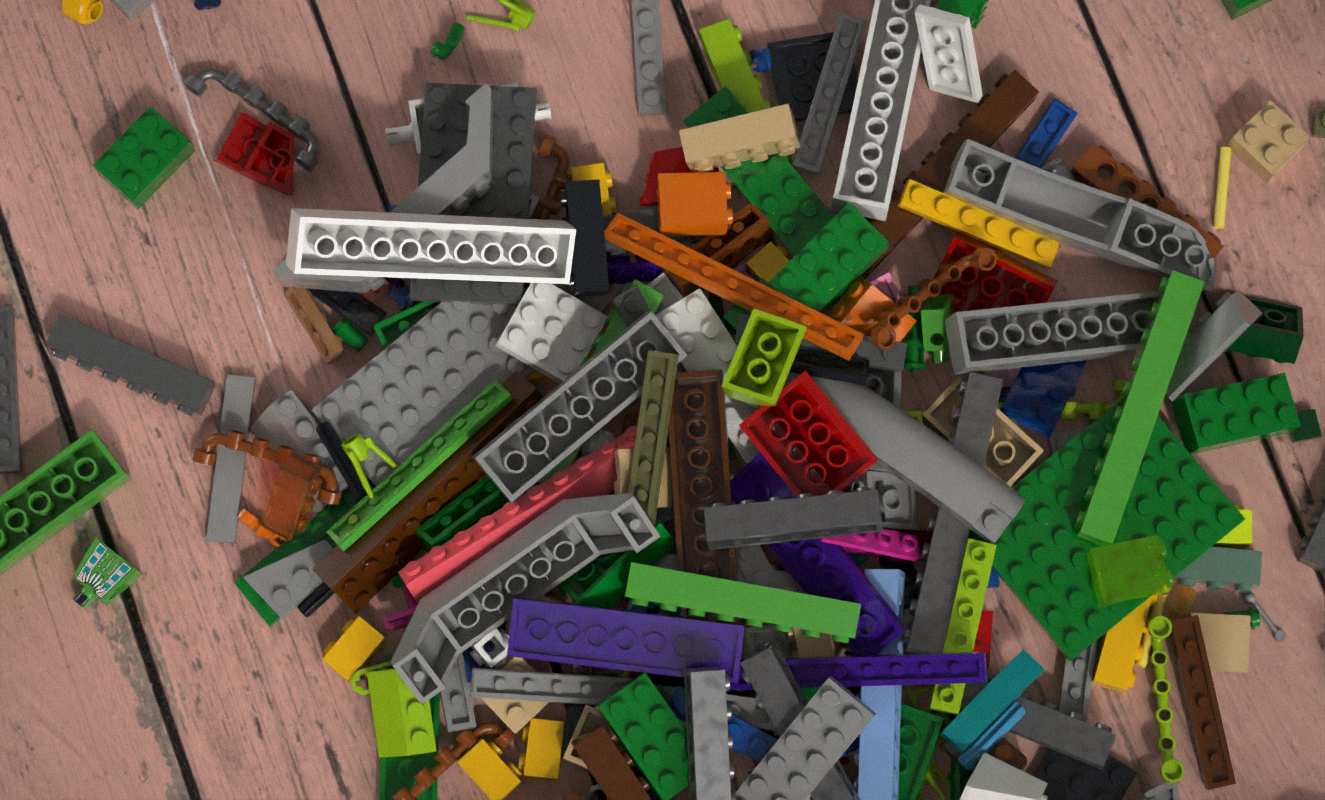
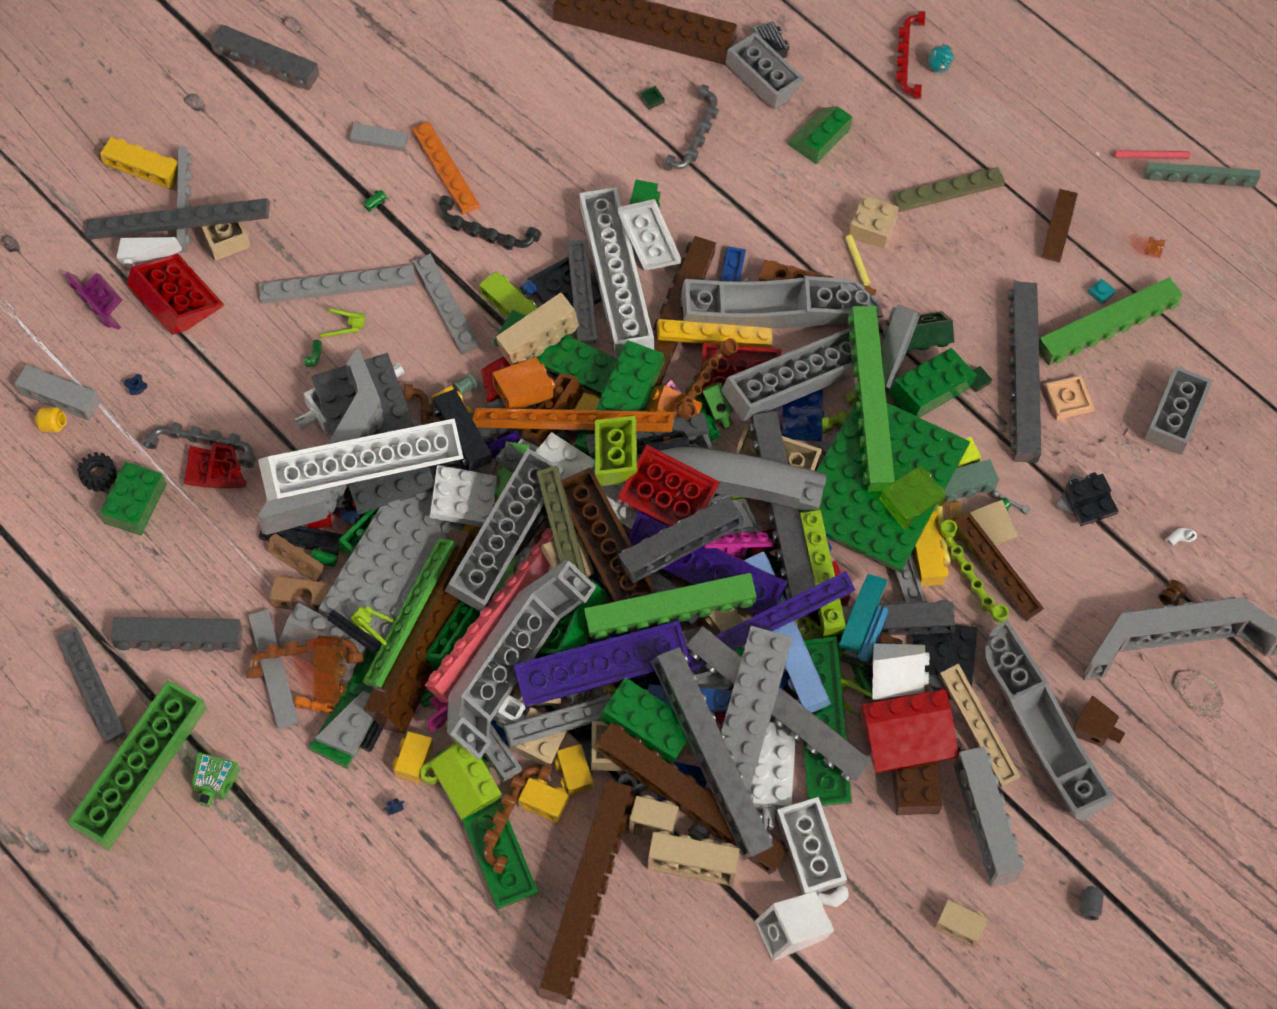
camera: 25 degrees left, 15 degrees down
none -> black tyre [77,452,117,492]
none -> medium nougat arch [270,575,334,613]
none -> dark blue plate [383,798,404,816]
none -> sand green bush [452,373,478,397]

